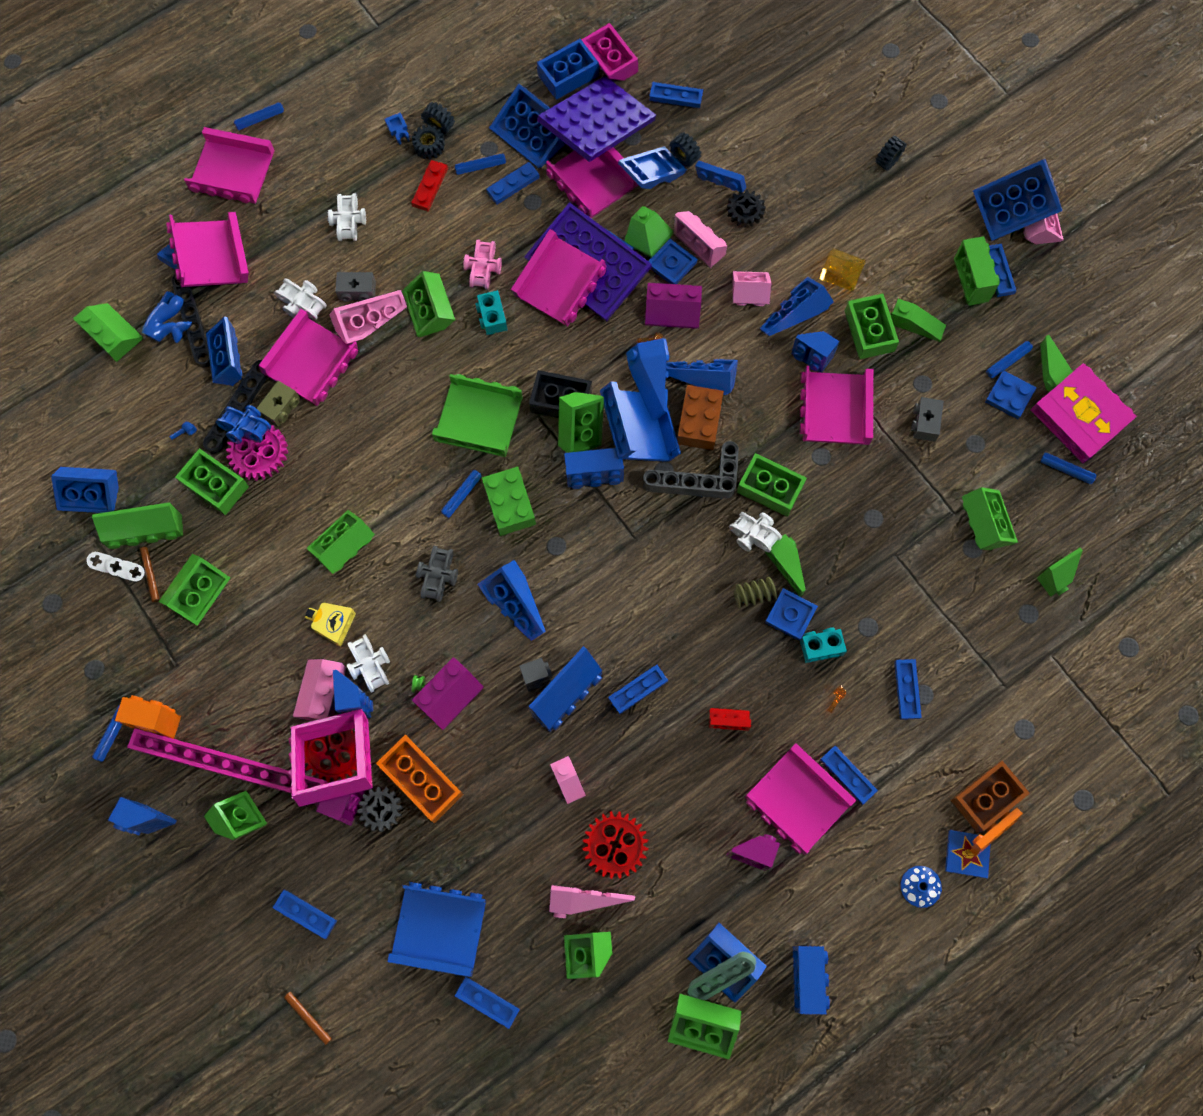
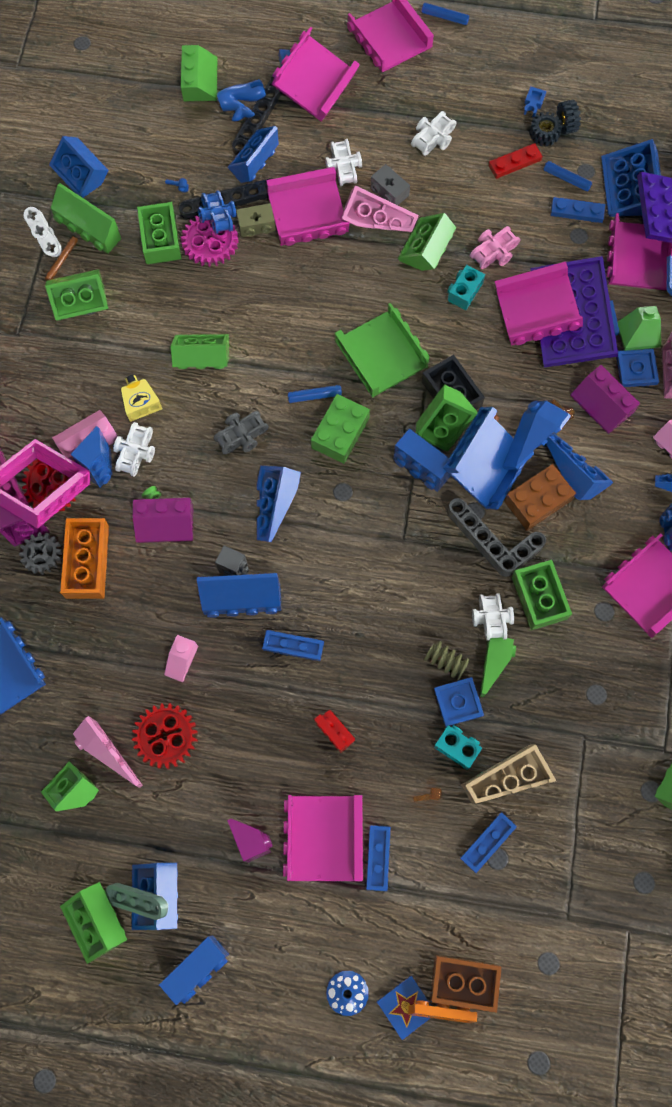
camera: 45 degrees right, 0 degrees up
none -> tan wedge [461,744,556,804]

